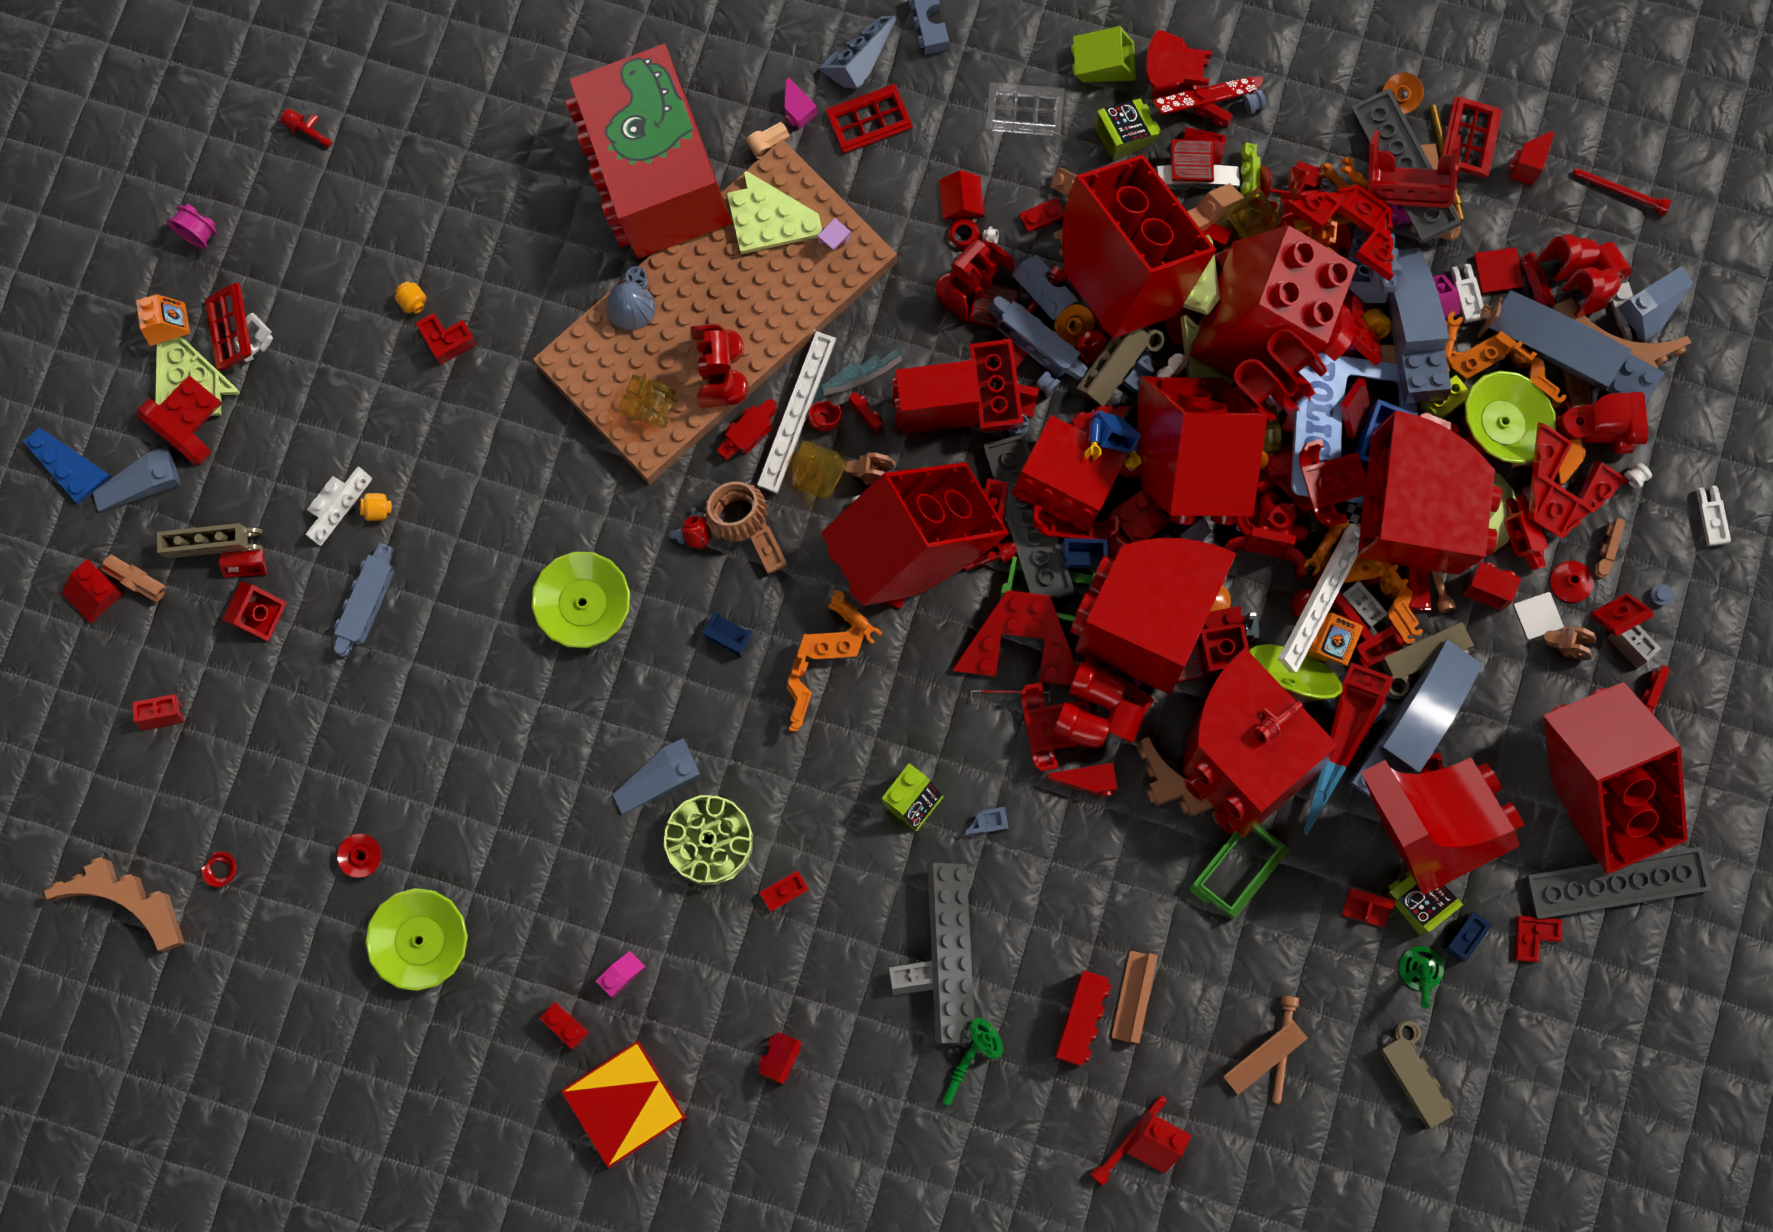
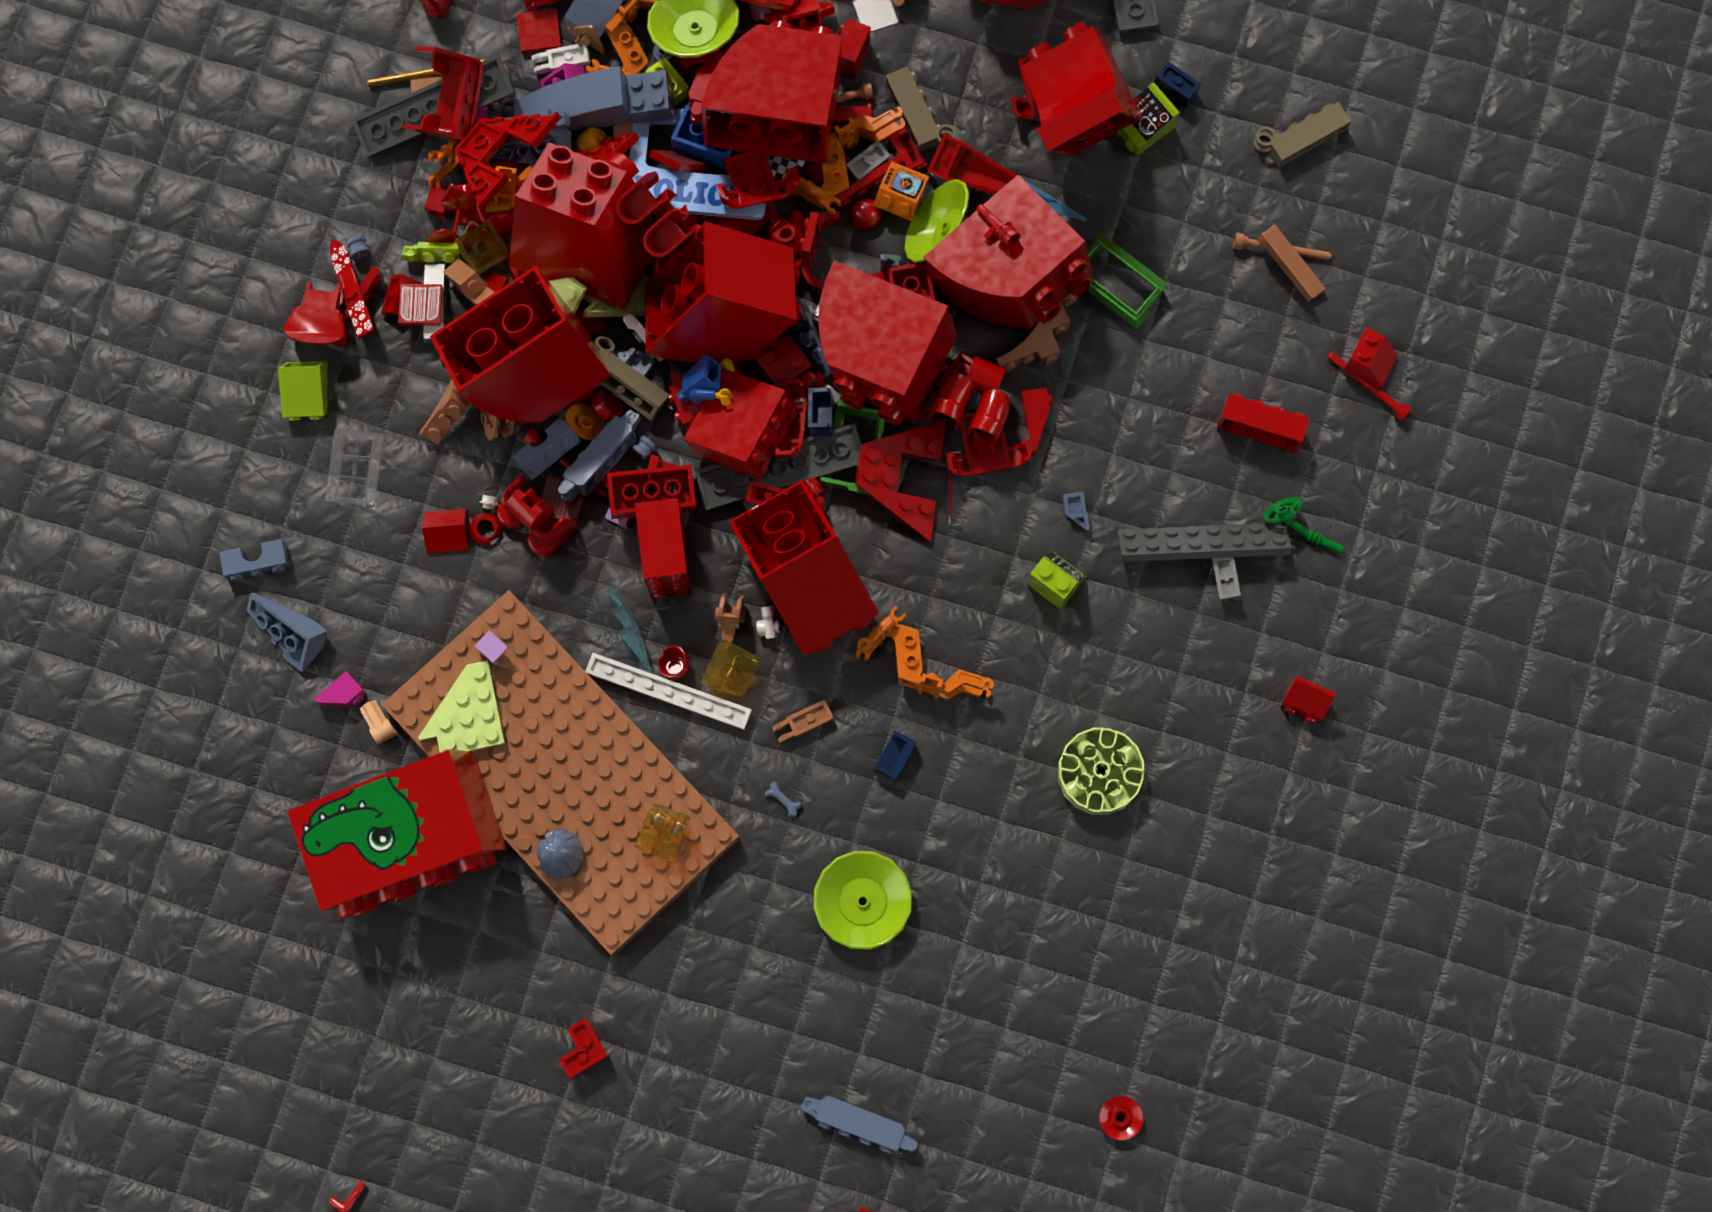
camera: 90 degrees left, 0 degrees up
white bracket [306,467,372,546] -> none
light orange head [360,493,392,521] -> none
lime dish [365,888,468,991] -> none
light orange head [395,282,427,314] -> none
red brick [540,1002,590,1050] -> none
tile [561,1041,687,1168] -> none
dark pink slope [596,951,646,998] -> none
sand blue wedge [613,738,702,815] -> none
sand blue wheel [625,266,648,289] -> none
red head [681,516,712,549] -> none
red piece [690,324,749,408] -> none
nougat gear [704,481,768,542] -> none
red hinge [717,399,777,461] -> none
red plate [759,870,809,912] -> none
red piece [826,84,913,154] -> none
red plate [849,392,883,434] -> none
red plate [1019,197,1065,234] -> none
slope [1094,99,1160,162] -> none
nougat panel [1111,951,1158,1044] -> none
white plate [1278,524,1360,673] -> none
red panel [1342,888,1395,928] -> none
sand blue slope [1347,639,1483,799] -> none
orange dish [1383,72,1424,114] -> none
green dish [1399,946,1444,1009] -> none
red piece [1441,96,1502,178] -> none
red tile [1514,916,1562,963] -> none

